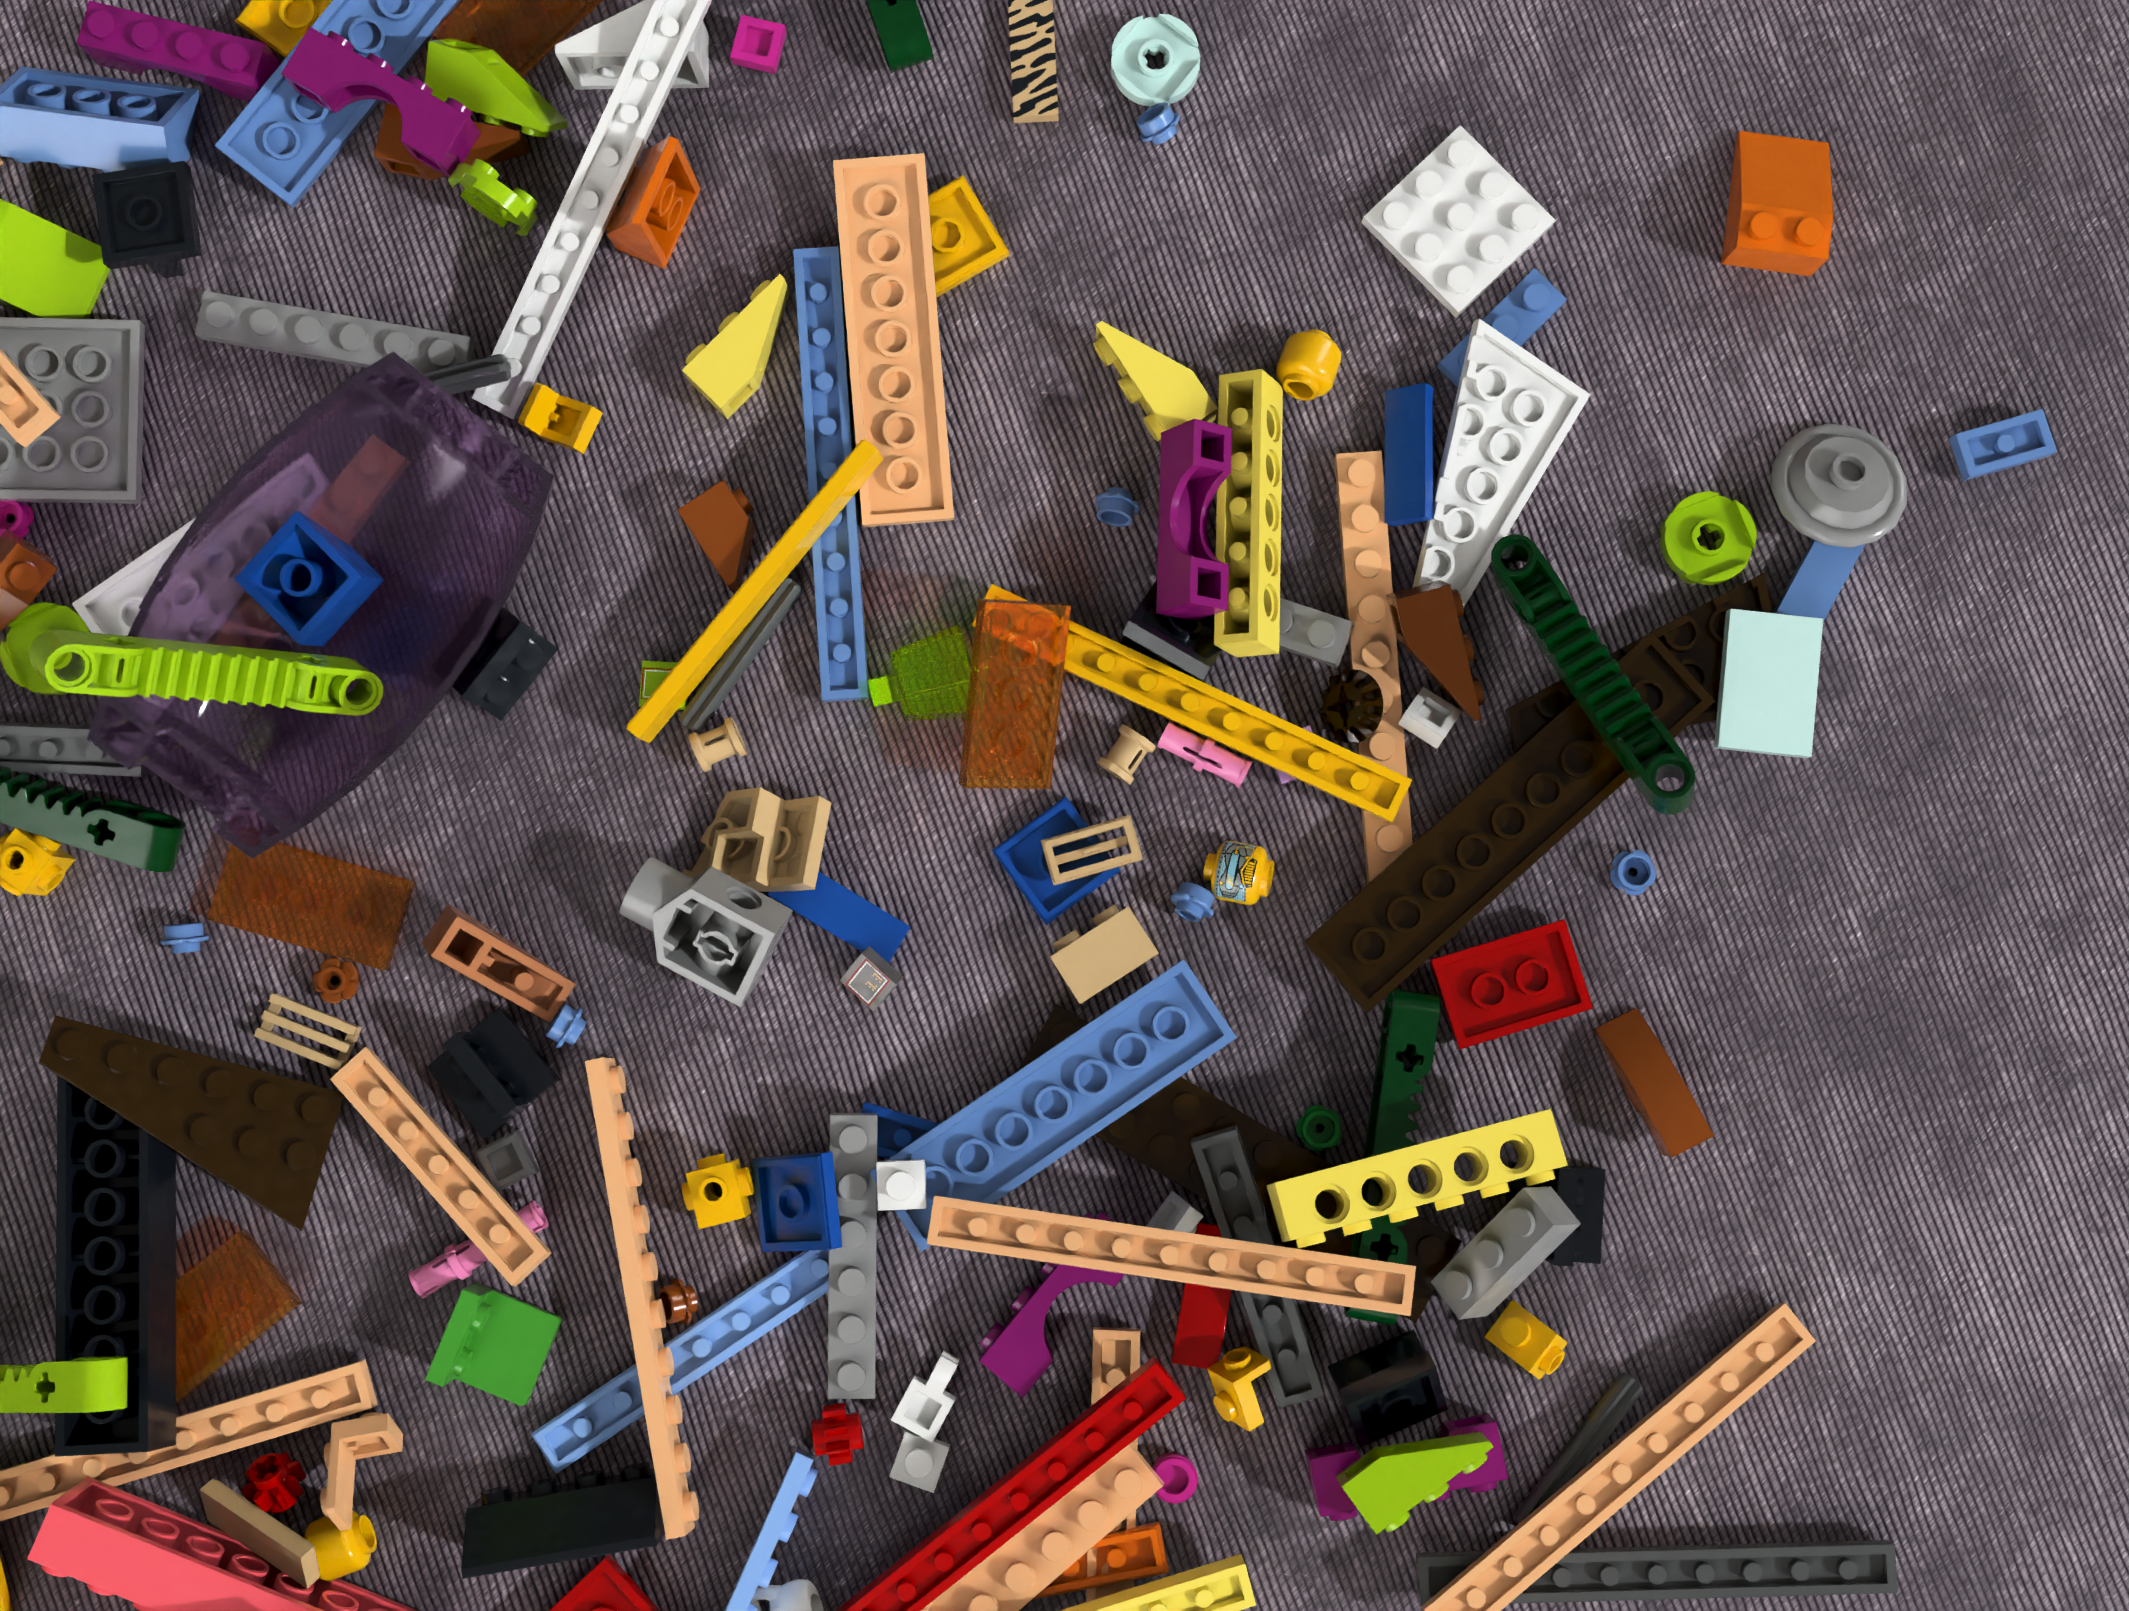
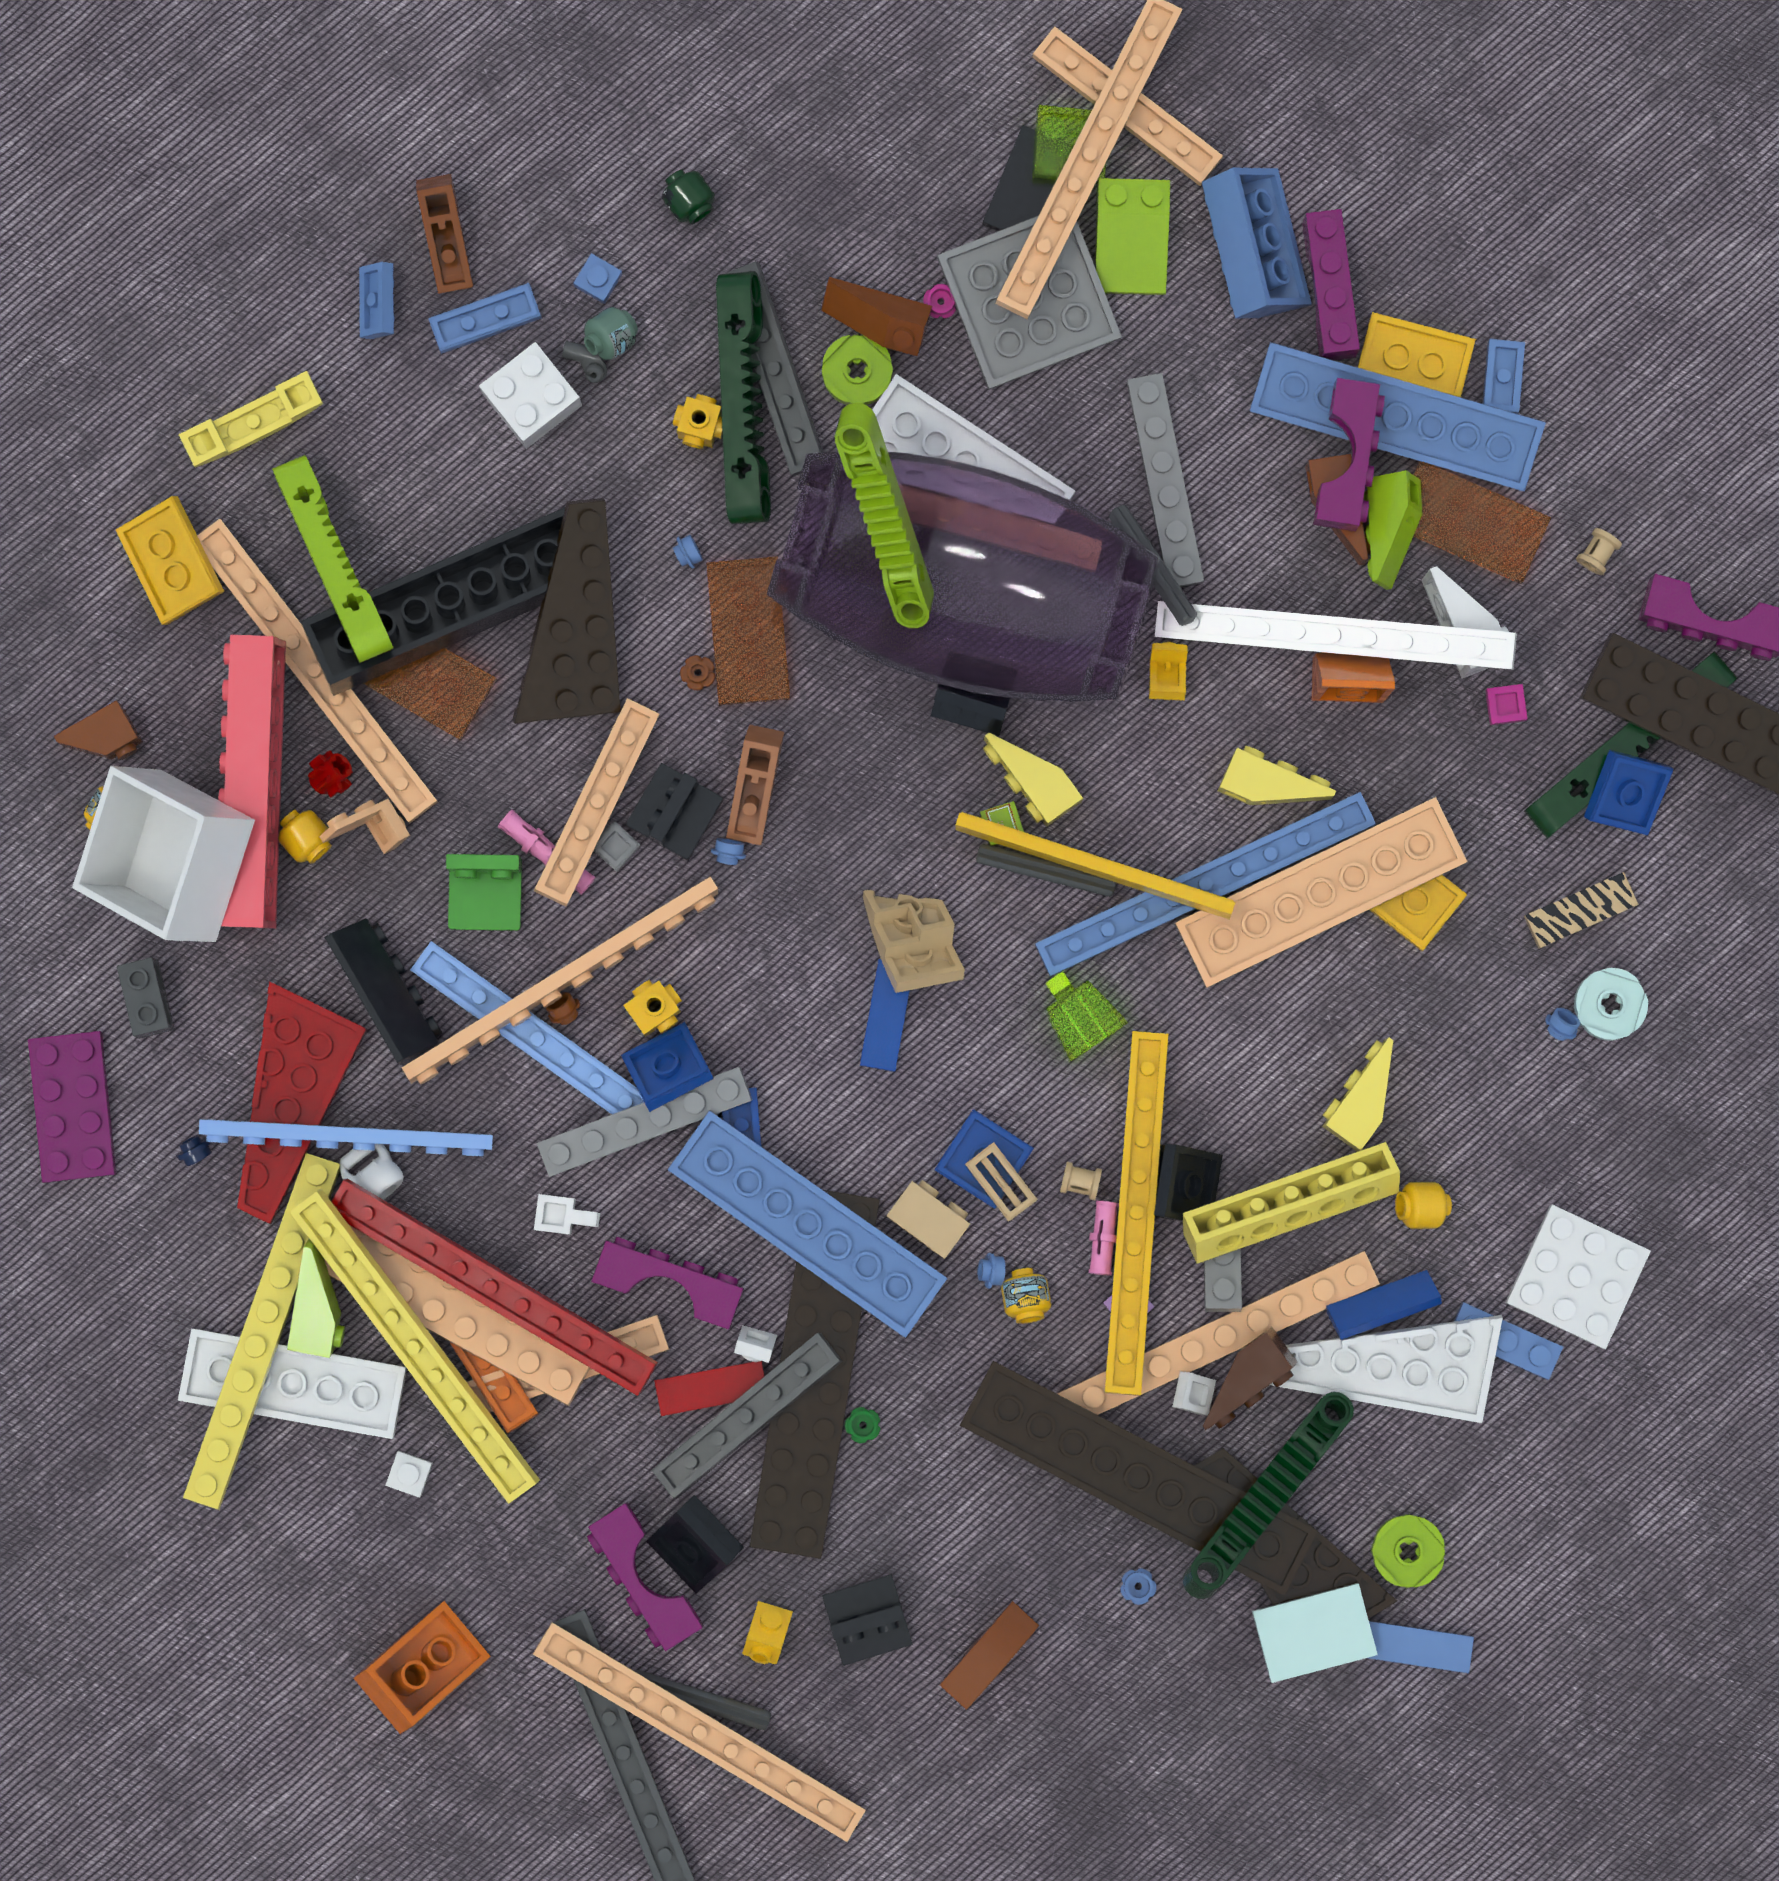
camera: 65 degrees right, 0 degrees up
black bracket [92,161,202,278] -> none
tan tile [200,1479,320,1588] -> none
blue slope [234,511,384,647] -> none
tan tile [254,993,362,1071] -> none
lime plate [448,158,538,236] -> none
light grey brick [619,857,793,1007] -> none
dark orange slope [677,480,755,594] -> none
tan bush [688,716,748,772] -> none
red gear [811,1403,864,1466] -> none
flat silver tile [839,946,903,1012] -> none
white plate [876,1159,927,1211] -> none
white plate [889,1429,950,1493] -> none
light nougat plate [927,1196,1416,1316] -> none
clear orange plate [959,599,1071,789] -> none
medium blue plate [1096,487,1140,527] -> none
dark pink tile [1152,1452,1198,1504] -> none
magenta arch [1156,419,1232,621] -> none
yellow bracket [1207,1346,1272,1432] -> none
light yellow brick [1266,1109,1568,1249] -> none
dark brown gear [1318,669,1383,743] -> none
lime slope [1336,1432,1494,1535] -> none
dark green gear [1344,988,1440,1325] -> none
red plate [1429,919,1593,1050] -> none
light grey brick [1431,1187,1581,1320] -> none
orange slope [1721,131,1833,276] -> none
light grey piece [1771,423,1907,548] -> none
medium blue plate [1949,409,2057,481] -> none
none -> light yellow slope [983,733,1083,827]

